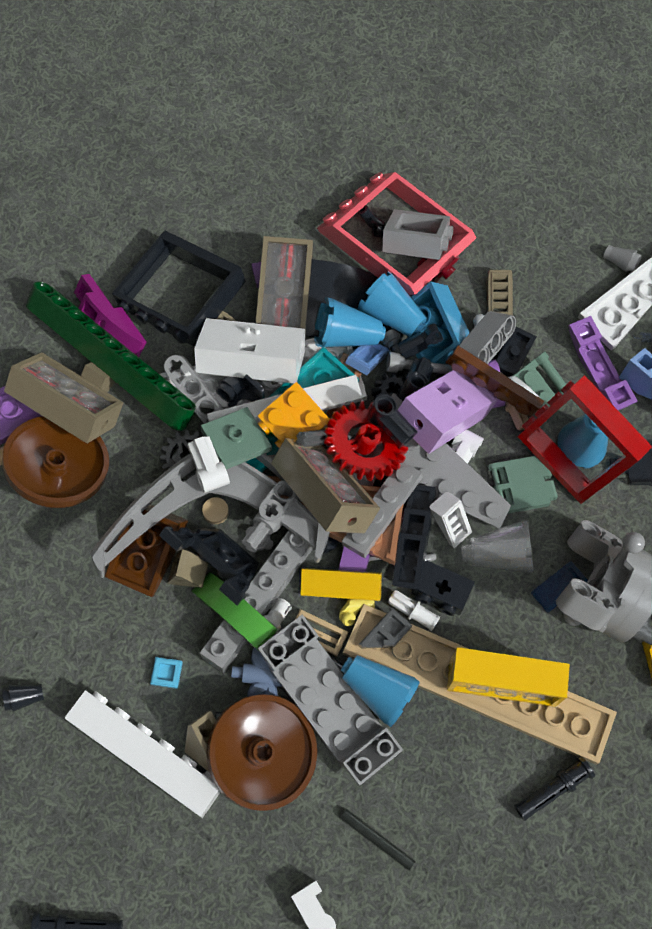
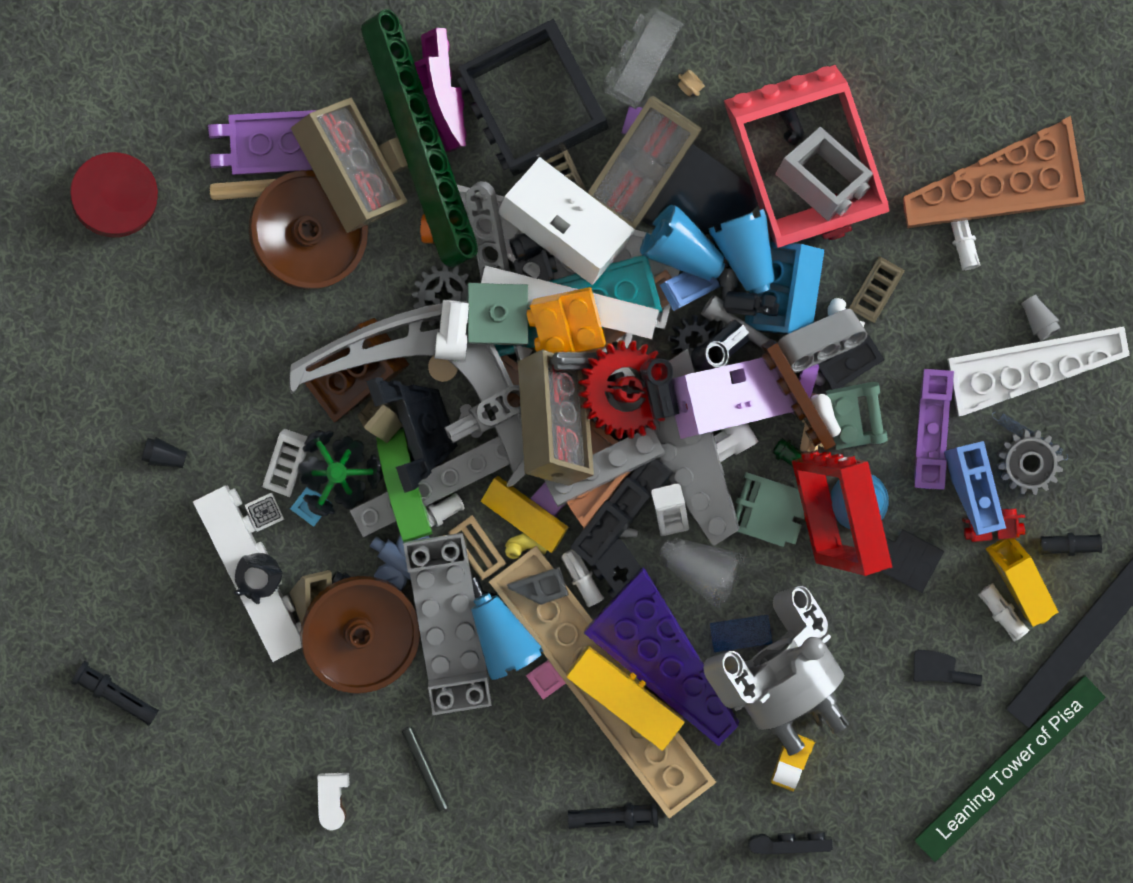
camera: 35 degrees right, 20 degrees up
none -> black piece [234,553,283,604]
none -> tile [245,493,285,532]
none -> white slope [262,429,307,497]
none -> black plant [298,430,383,516]
none -> orange tile [420,214,435,244]
none -> bright pink tile [526,660,566,700]
none -> dark purple wing [584,567,739,746]
none -> clear wedge [604,6,685,109]
none -> tan plate [678,69,705,97]
none -> dark green pin [772,438,803,467]
none -> nougat wing [903,116,1085,228]
none -> white axle [951,220,981,271]

